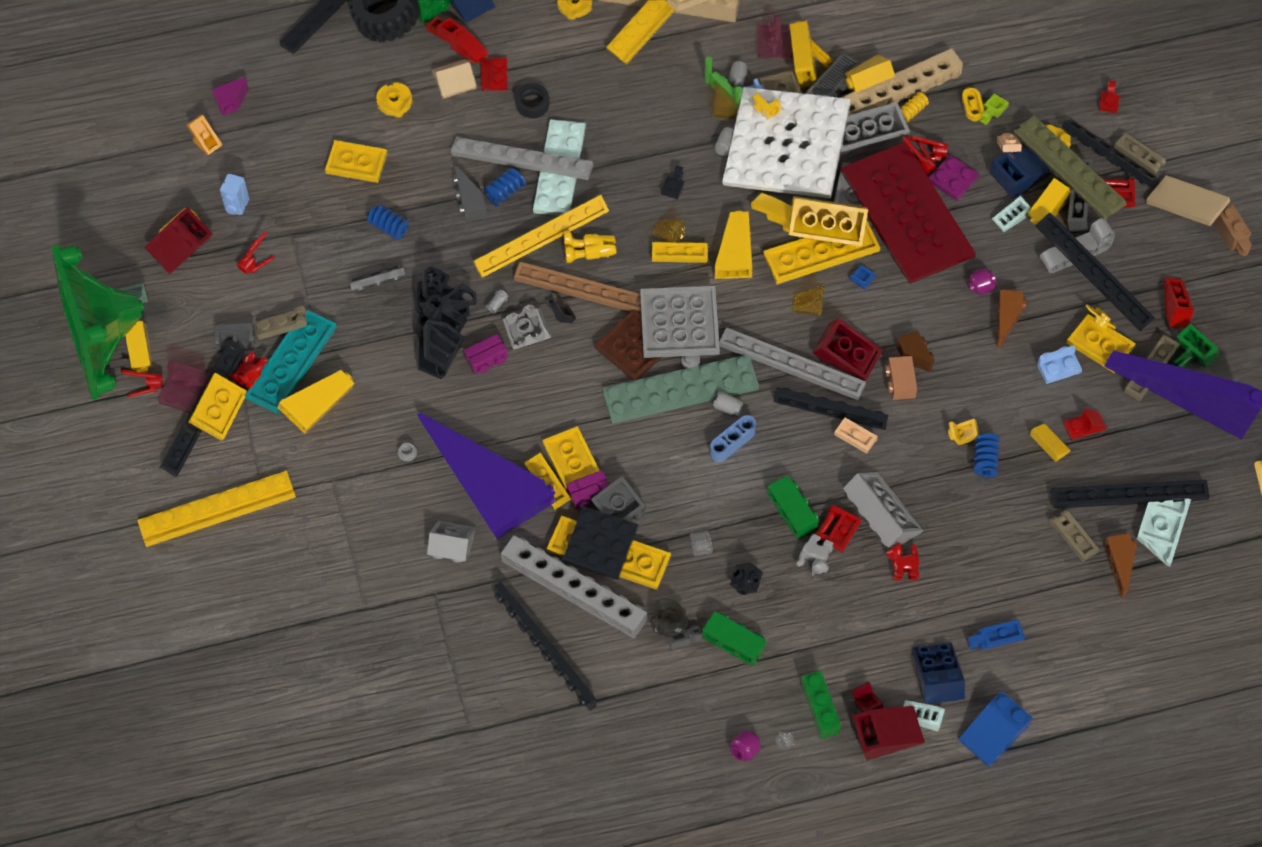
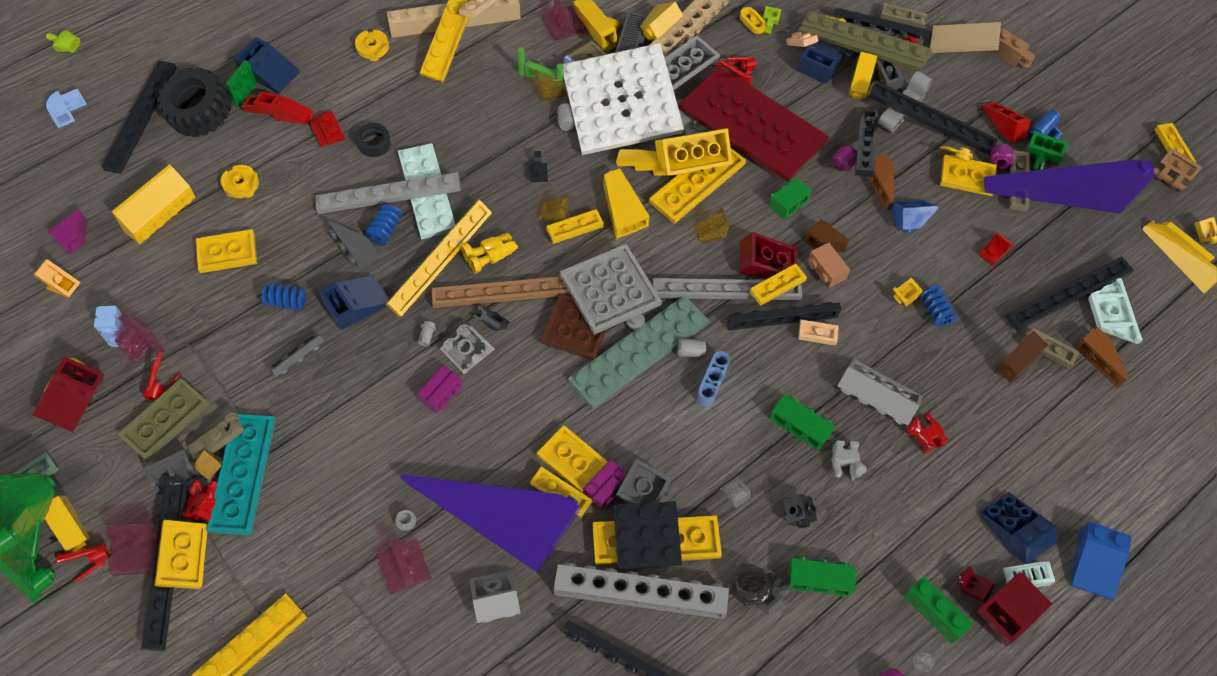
camera: 30 degrees left, 0 degrees up
yellow slope [277,370,355,434] -> none
black piece [413,266,477,379] -> none
tan slope [431,59,477,98] -> none
light grey piece [728,61,747,88] -> none
yellow bracket [752,93,782,120] -> none
red plate [814,505,862,553] -> none
blue tile [850,264,876,290] -> none
yellow piece [900,92,929,123] -> none
magenta plate [929,155,979,201] -> none
blue hinge [967,620,1025,650] -> none
light aqua slope [992,196,1031,232] -> none
yellow slope [1030,424,1071,462] -> none
light blue bracket [1037,345,1082,384] -> none
none -> yellow slope [112,164,195,244]
none -> clear pink bracket [115,313,165,363]
none -> olive plate [117,378,210,462]
none -> pearl gold slope [192,449,223,480]
none -> dark blue slope [319,275,389,331]
none -> clear pink bracket [376,538,432,595]
none -> yellow plate [750,264,807,306]
none -> green brick [769,178,812,220]
none -> black plate [855,109,879,177]
none -> slope [891,200,938,232]
none -> magenta head [990,144,1014,169]
none -> reddish brown slope [997,331,1048,383]
none -> blue piece [1027,109,1063,141]

